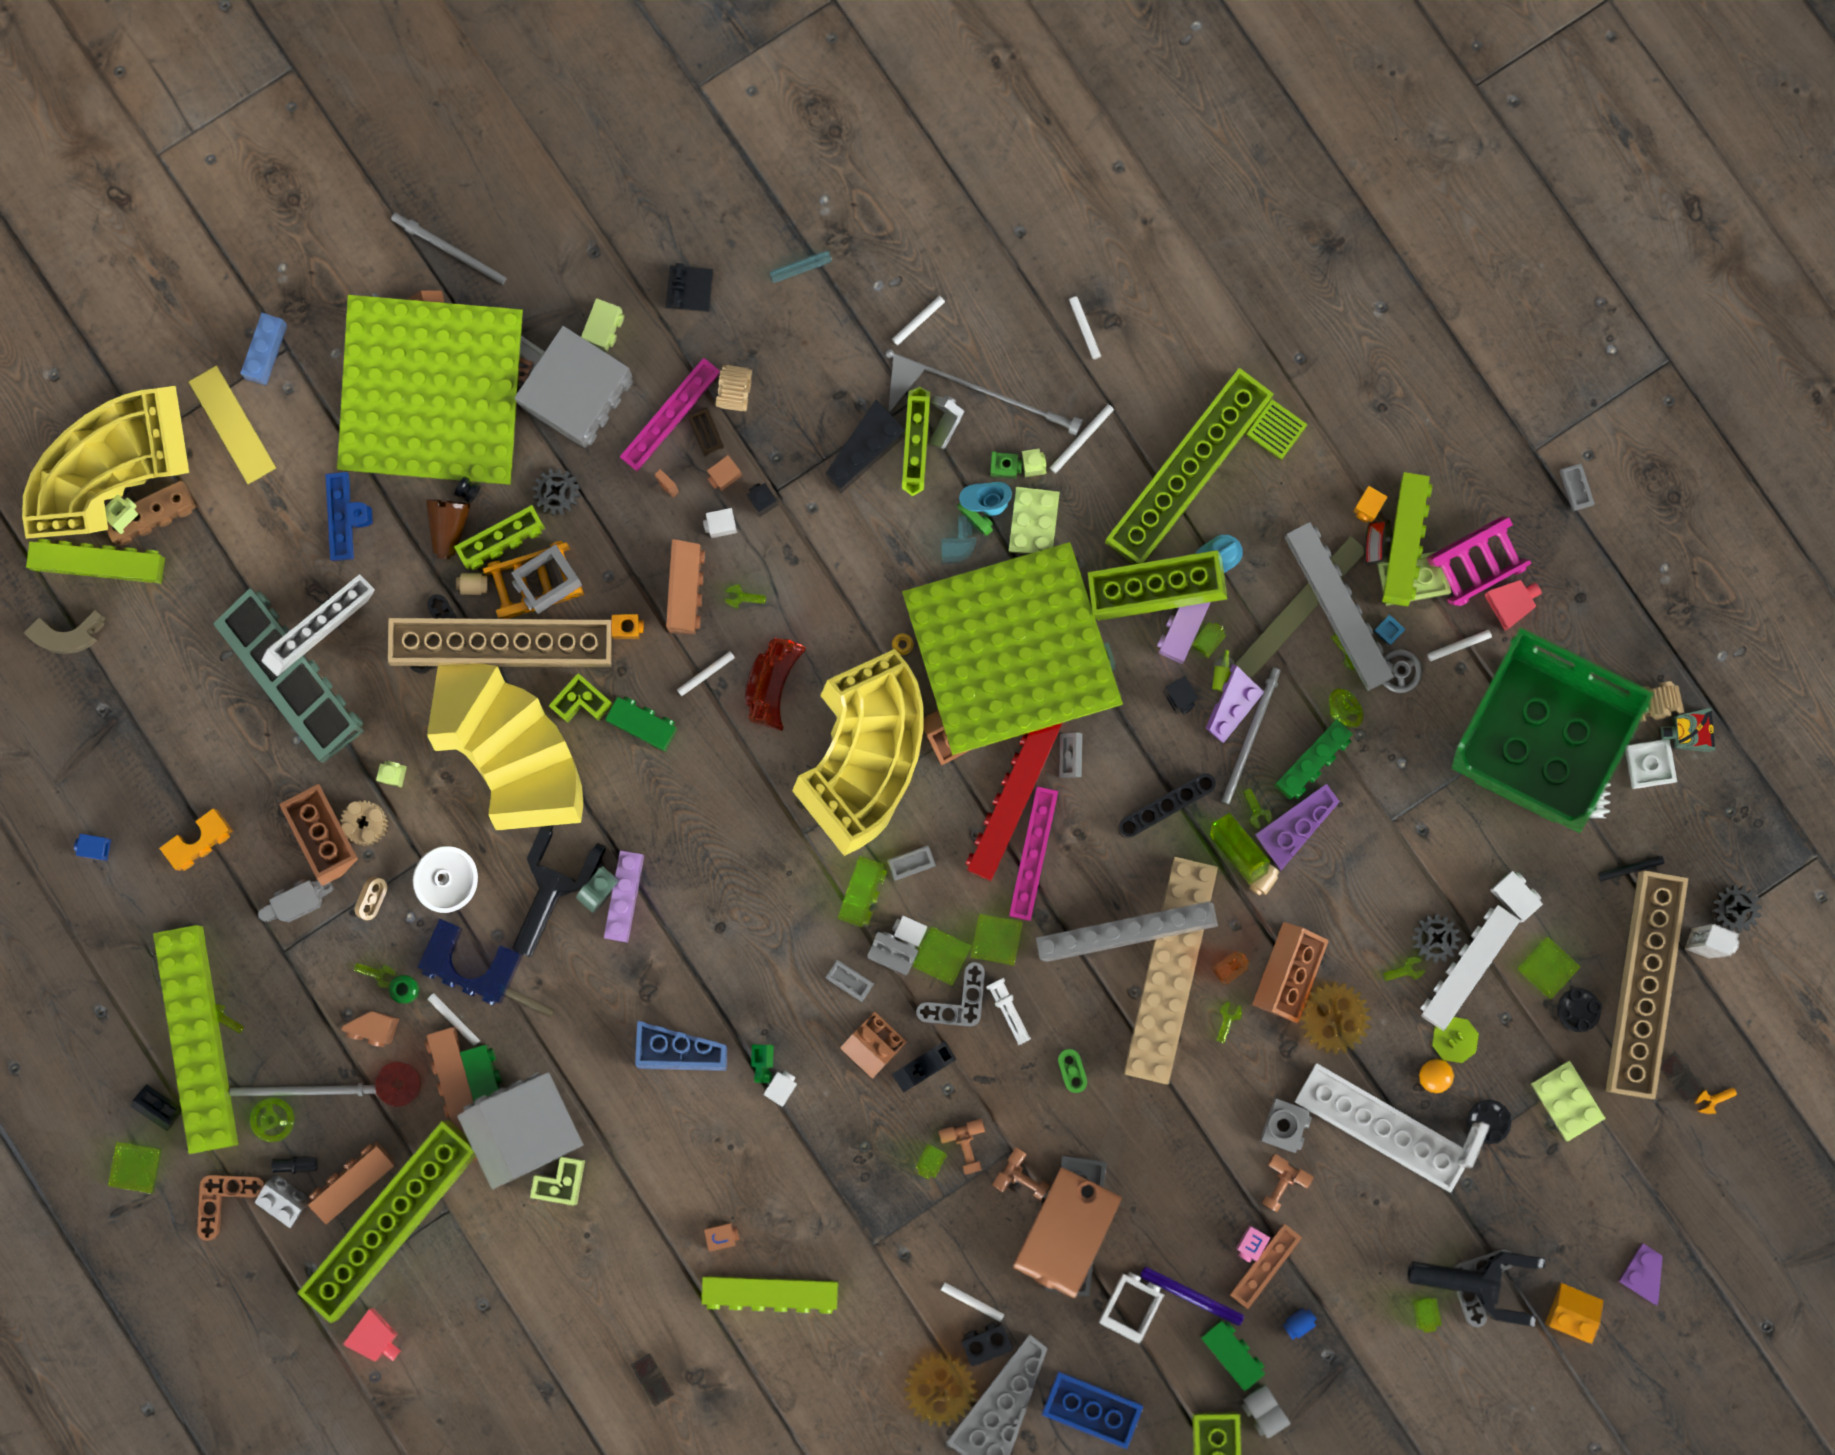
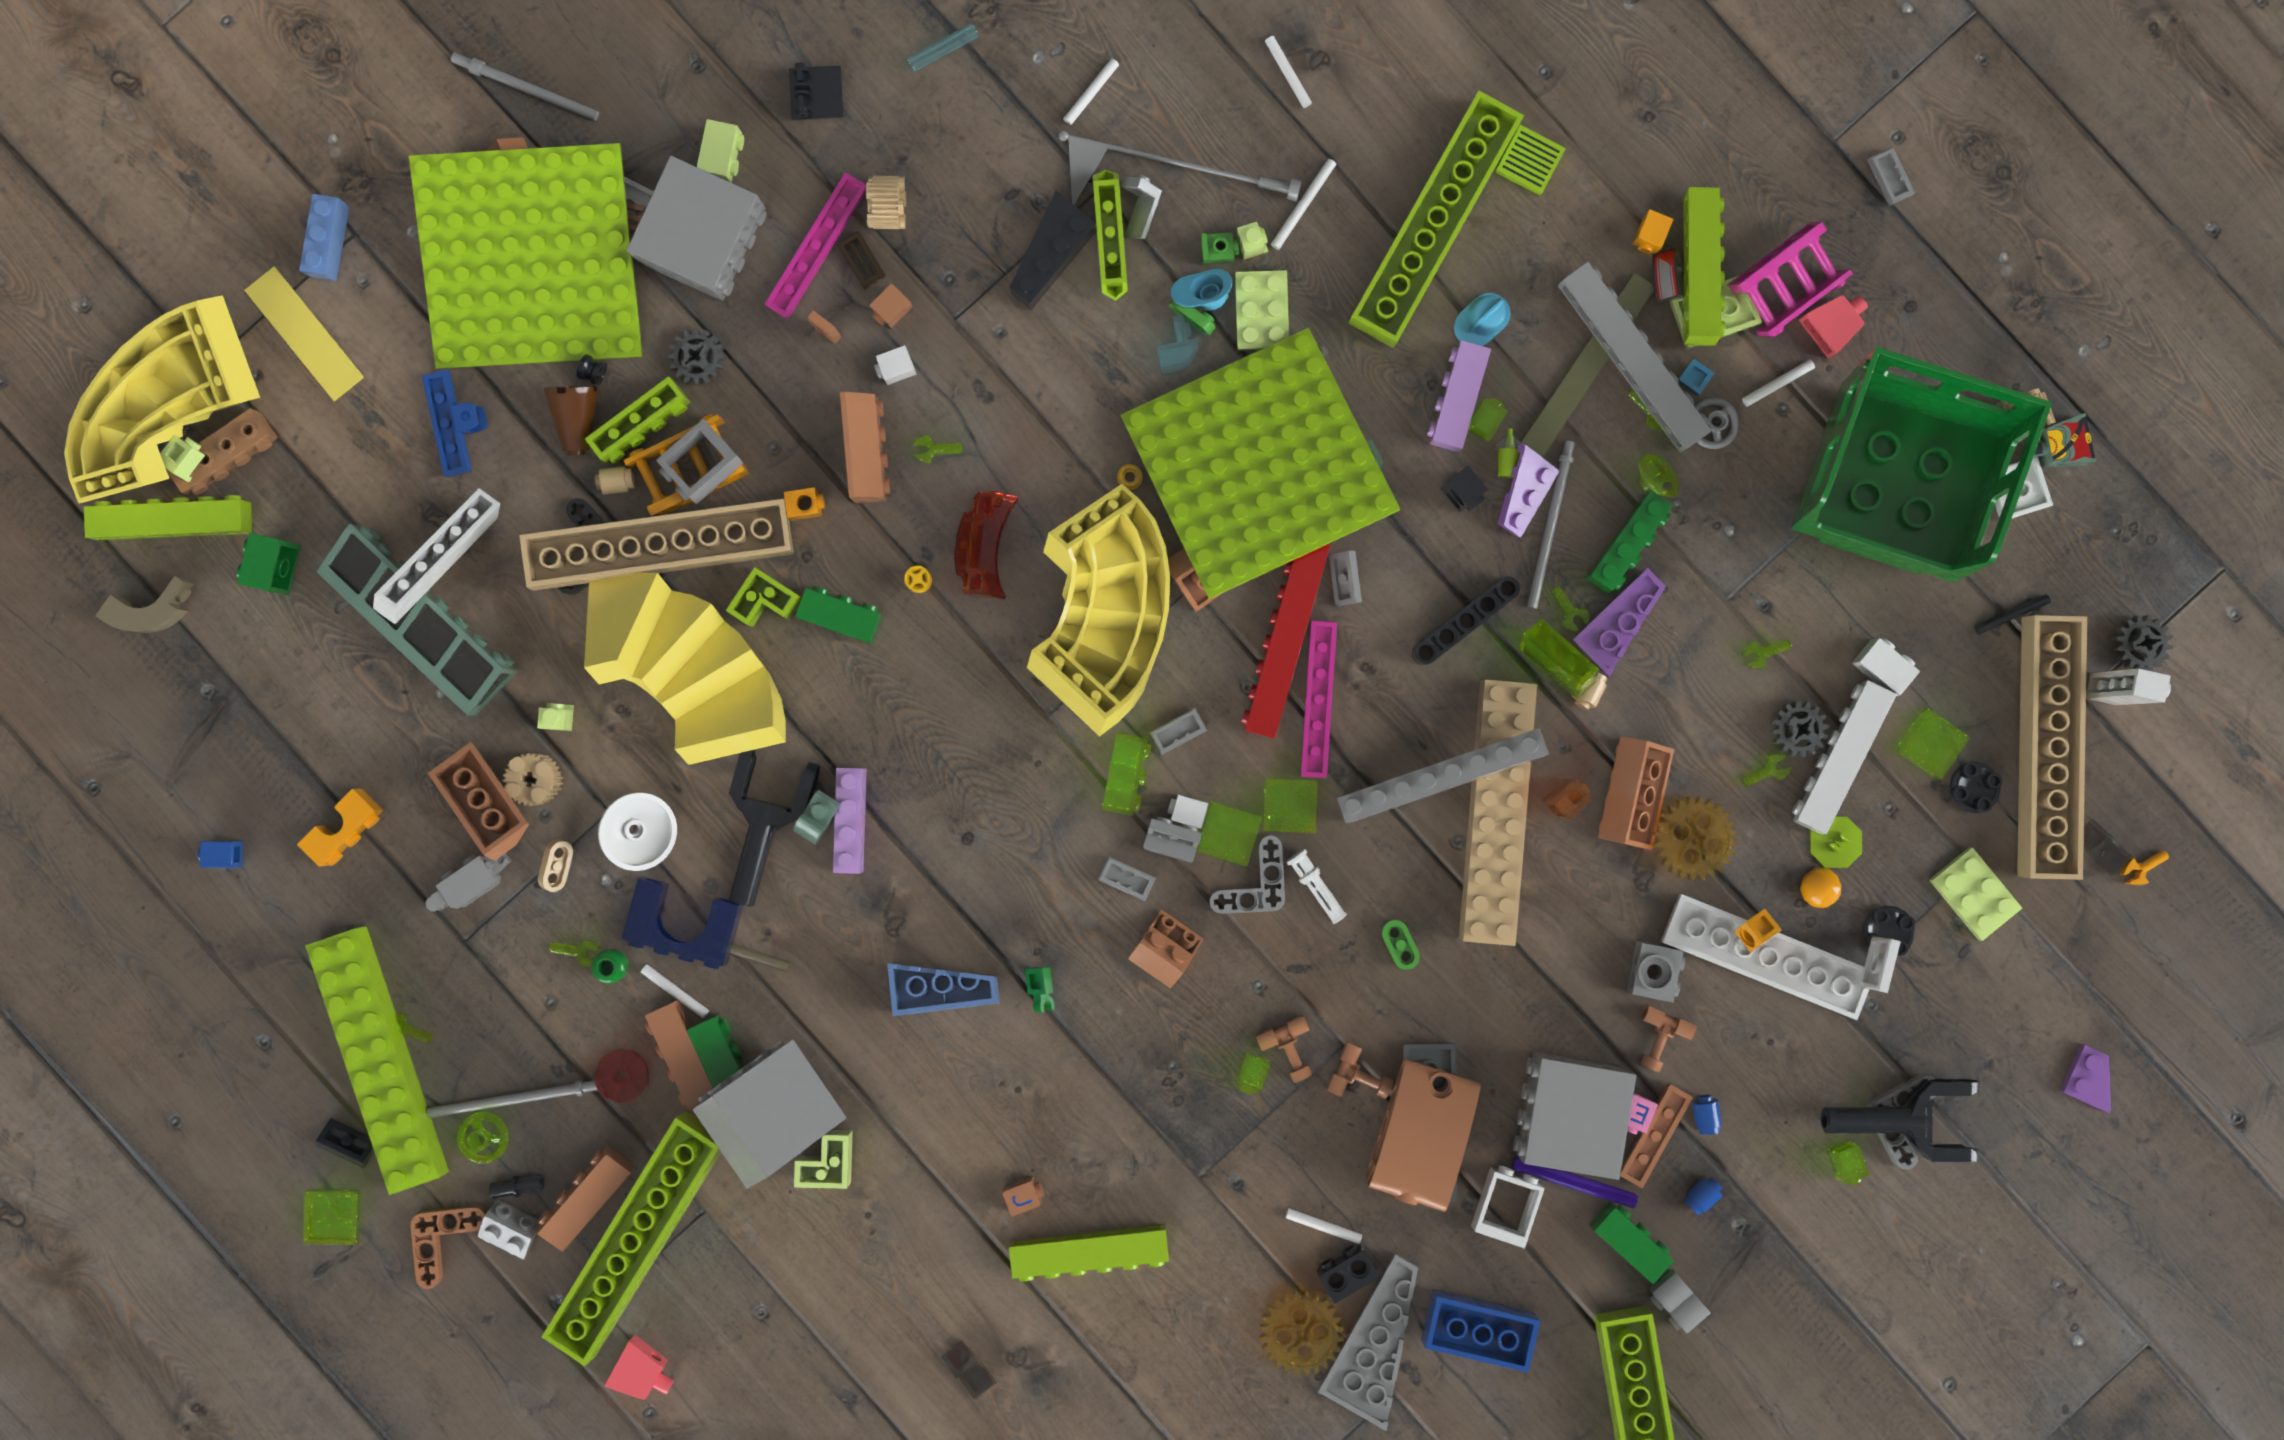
camera: 10 degrees left, 5 degrees up
nougat slope [342,1011,400,1047] -> none
white bar [677,651,735,696] -> none
black brick [747,483,778,517] -> none
white brick [764,1071,797,1107] -> none
black brick [892,1041,957,1093] -> none
lime brick [1088,550,1227,621] -> none
clear neon green bar [1216,1002,1242,1044] -> none
light orange slope [1544,1283,1604,1344] -> none
none -> green brick [237,533,301,595]
none -> yellow wheel [904,566,932,593]
none -> light grey brick [1513,1051,1637,1180]
none -> blue brick [1692,1094,1722,1135]
none -> light orange brick [1734,909,1782,952]
none -> clear neon green bar [1741,640,1792,669]

